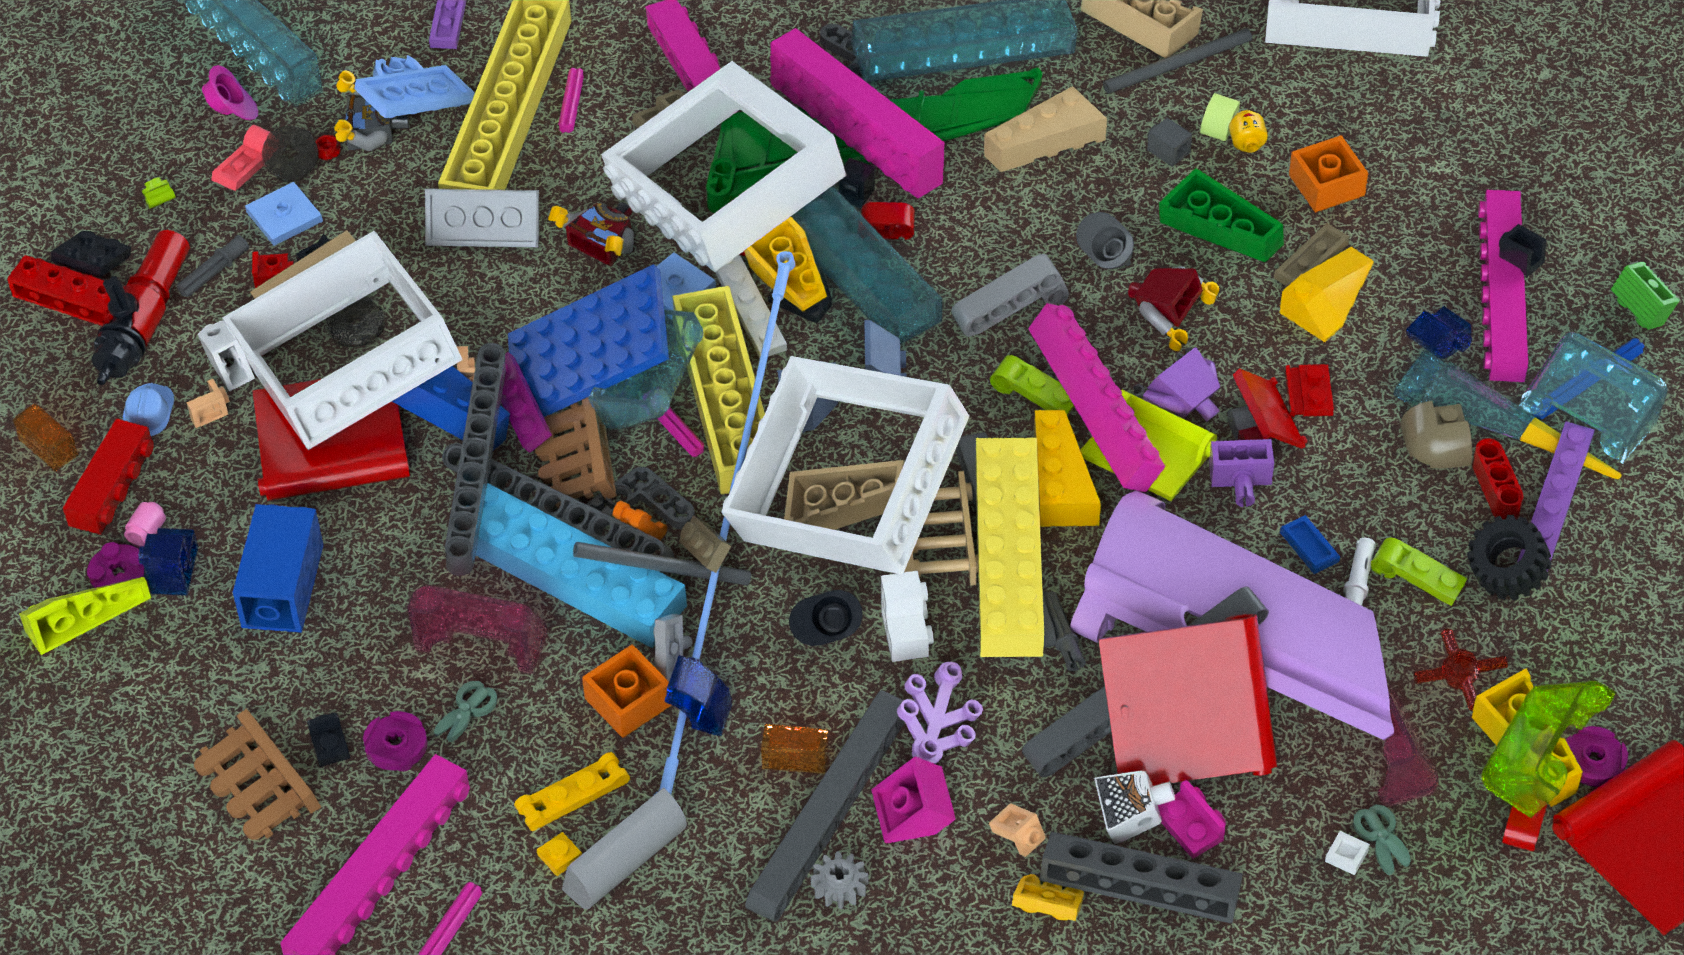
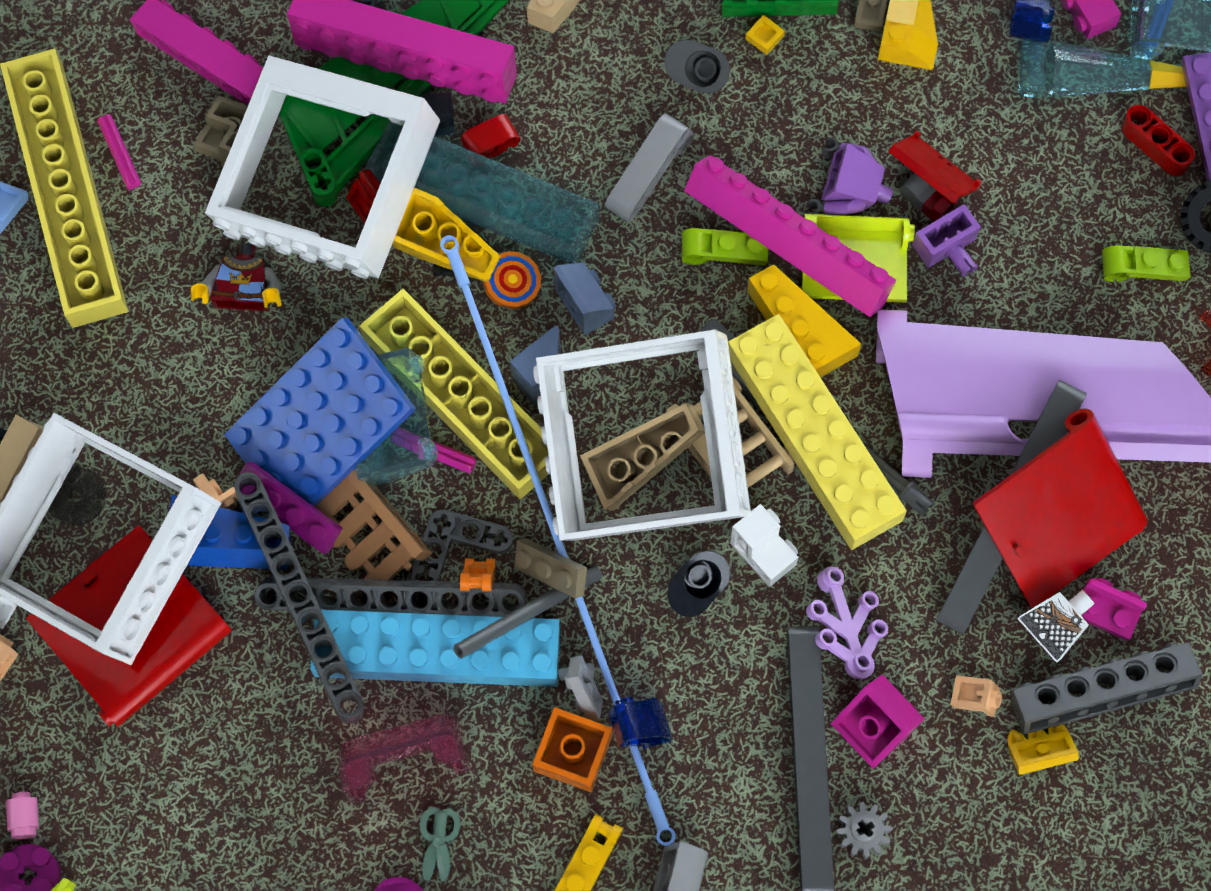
camera: 30 degrees left, 20 degrees up
clear blue brick [138,528,199,595] -> none
blue brick [233,504,323,633] -> none
light grey tile [425,188,539,248] -> none
light blue plate [657,252,716,317] -> none
white plate [715,254,787,358] -> none
clear orange brick [761,724,829,774] -> none
dark red torso [1128,266,1219,351] -> none
blue tile [1280,515,1340,574] -> none
red plate [1285,364,1334,417] -> none
white pin [1343,538,1376,606] -> none
dark tan brick [1400,401,1472,469] -> none
none -> tile [483,251,541,309]
none -> yellow plate [745,15,785,55]

